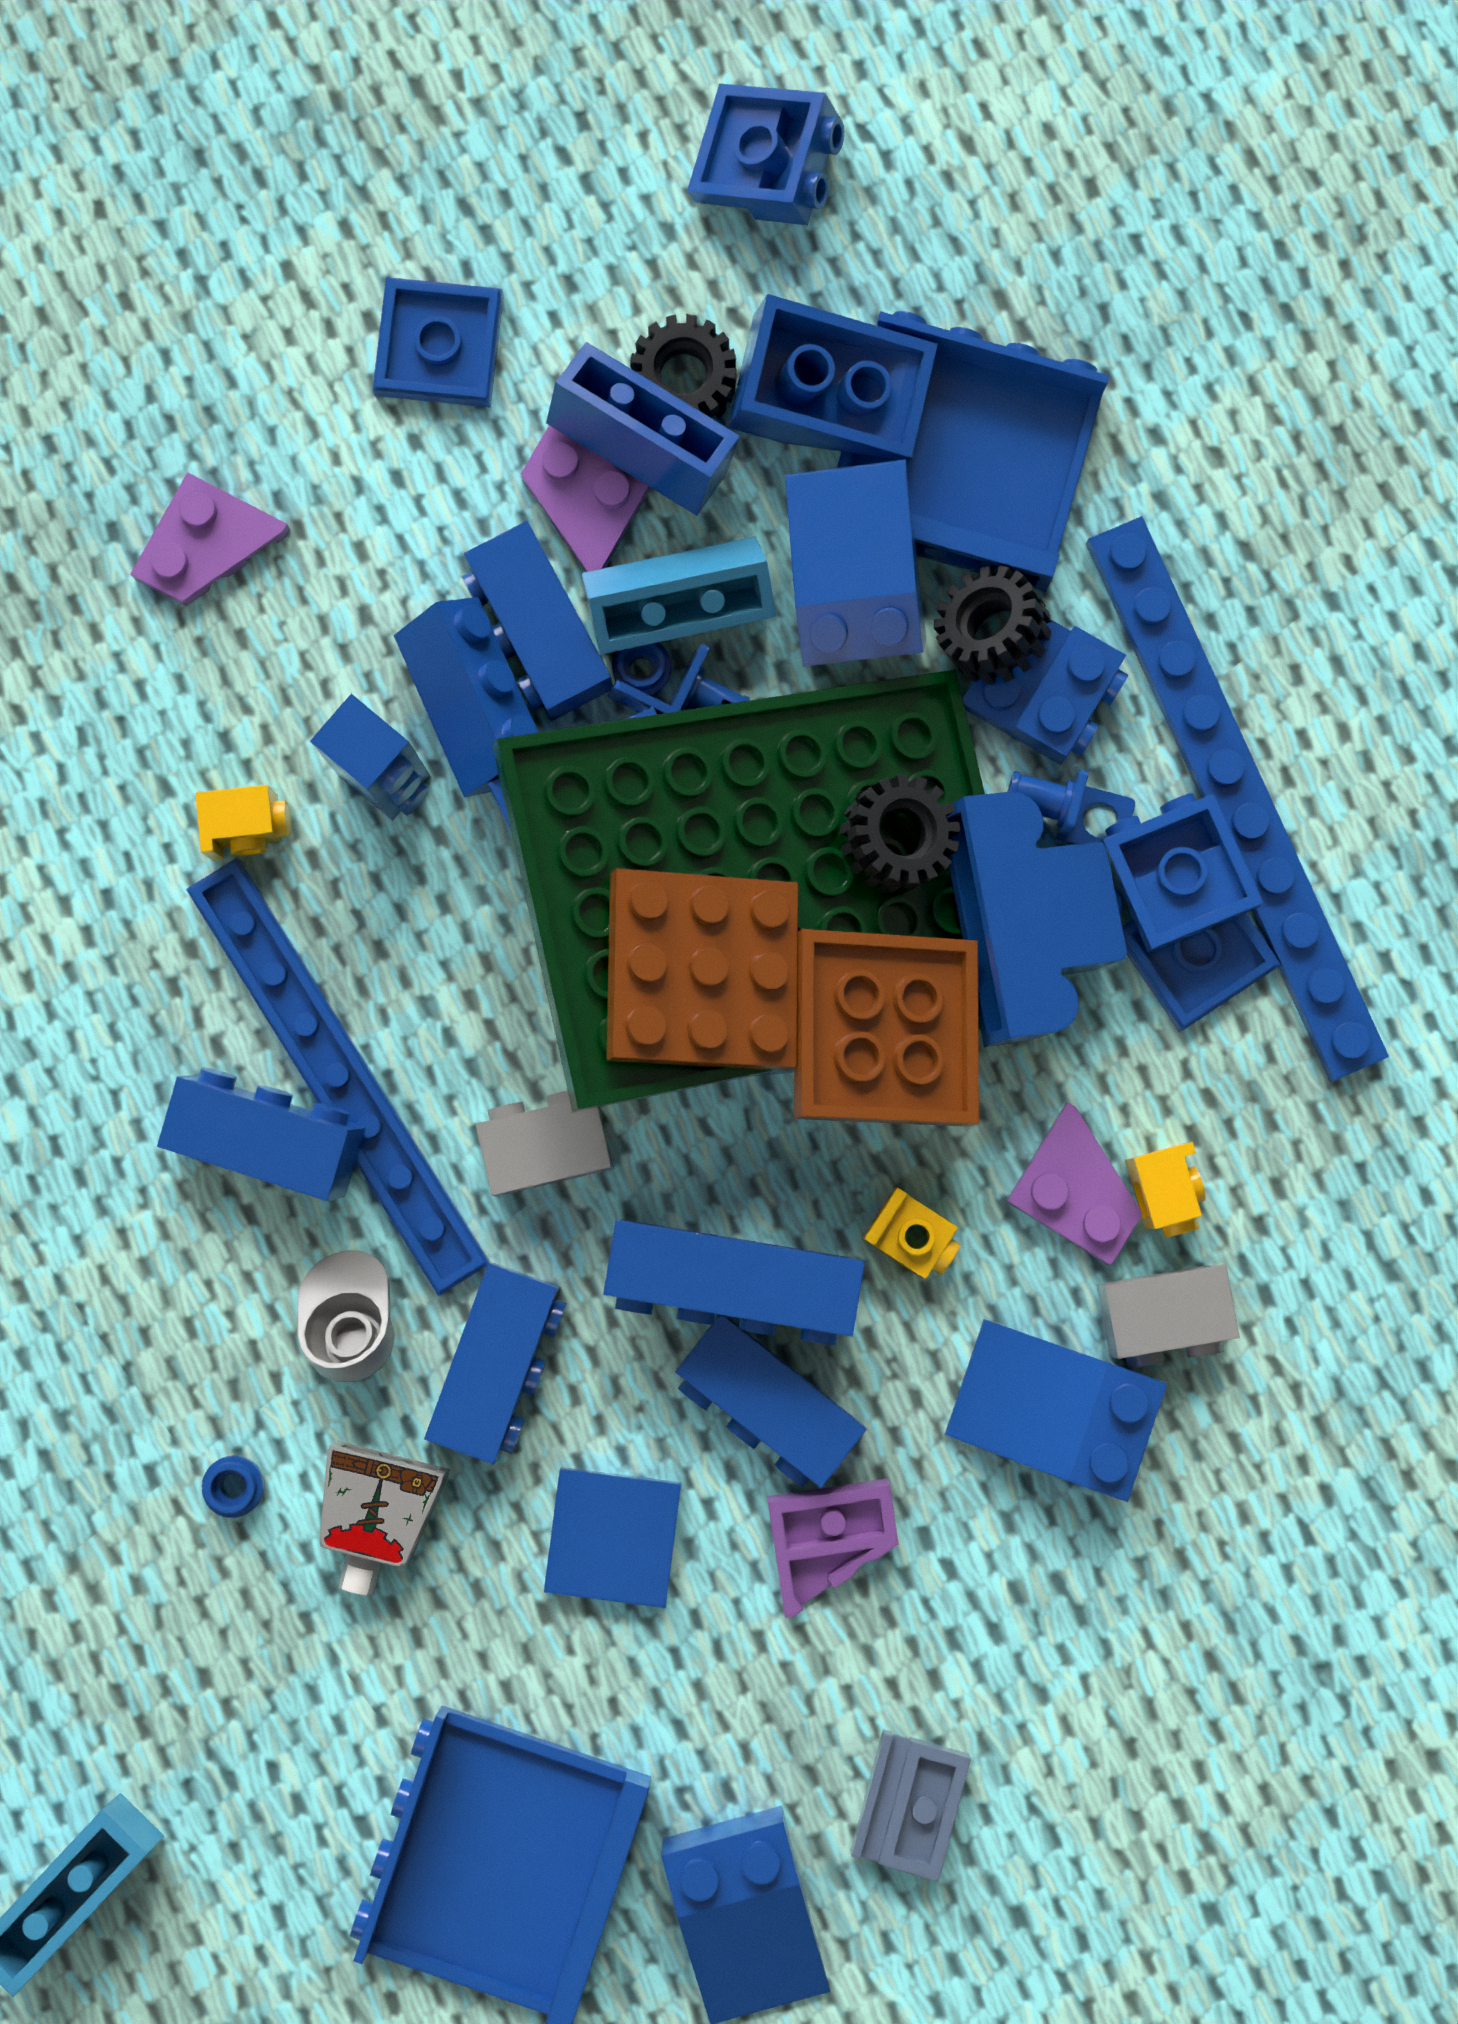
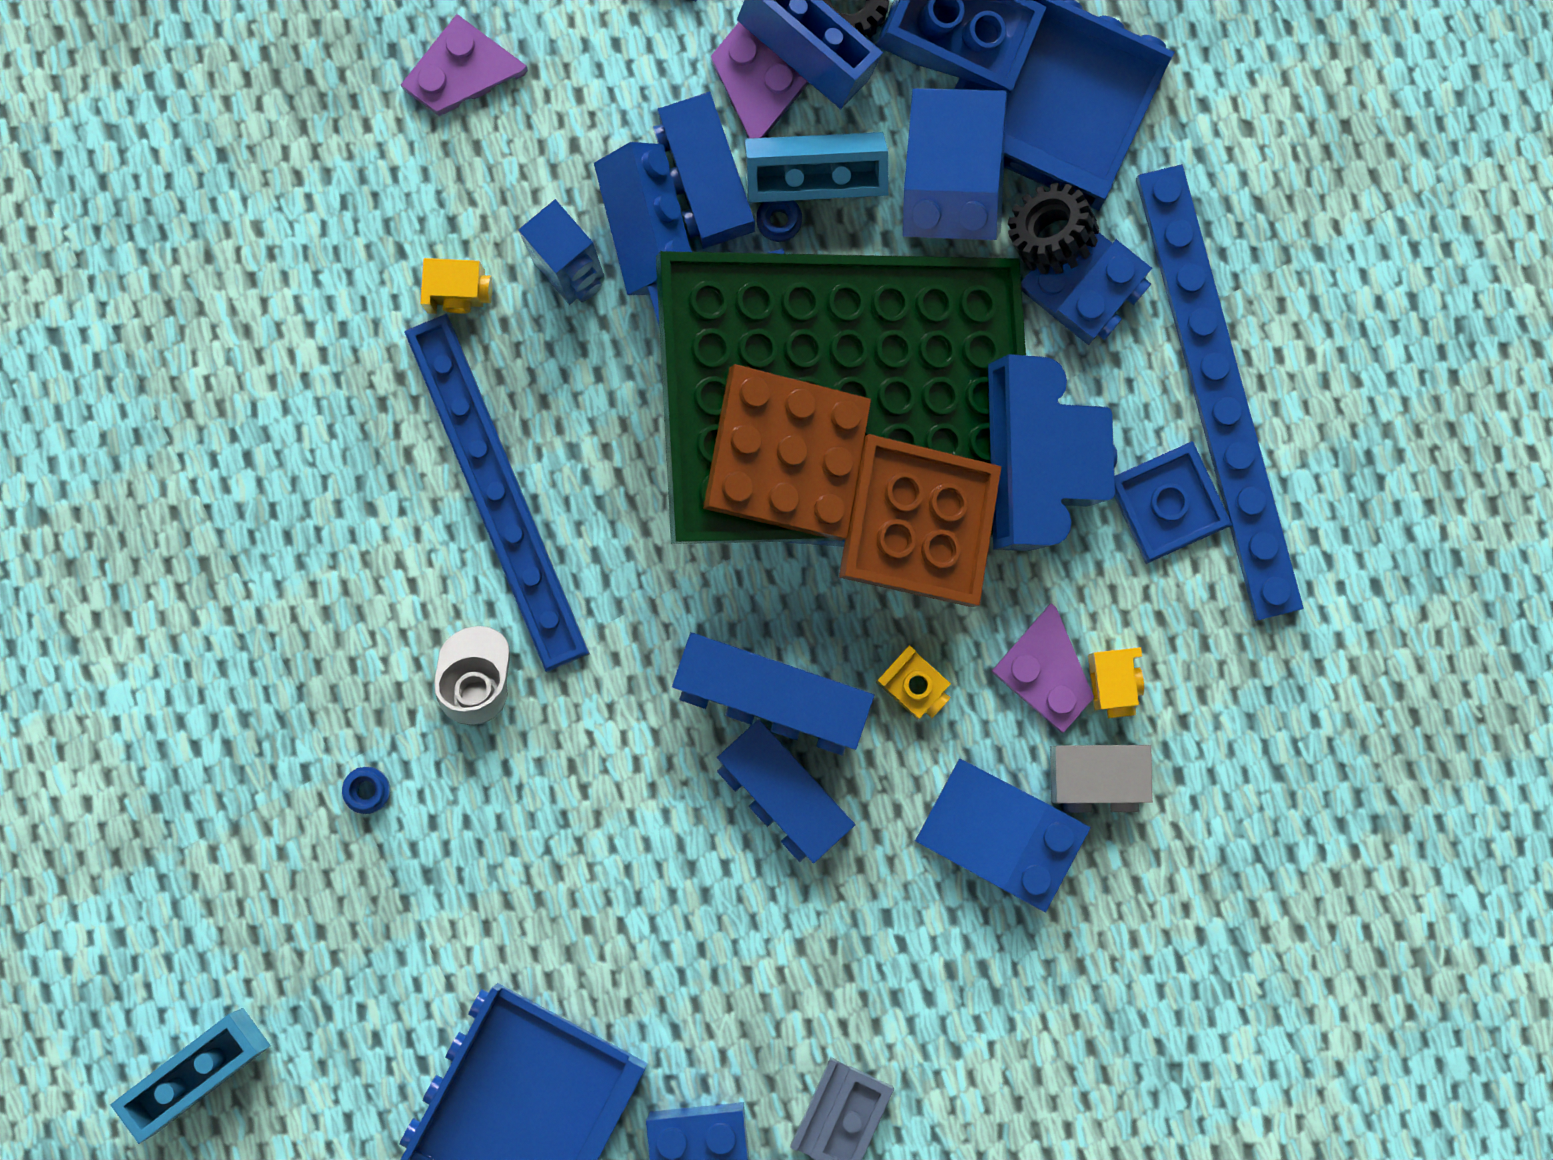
camera: 10 degrees right, 0 degrees up
blue brick [157,1067,365,1201] -> none
torso [320,1441,450,1596] -> none
blue brick [424,1263,567,1465] -> none
light grey brick [475,1090,614,1196] -> none
blue tile [544,1467,682,1608] -> none
blue bracket [607,643,750,714] -> none
medium lavender wing [767,1478,899,1618] -> none
black tyre [840,774,960,893] -> none
blue bracket [1007,769,1135,844] -> none
blue plate [1101,793,1264,953] -> none

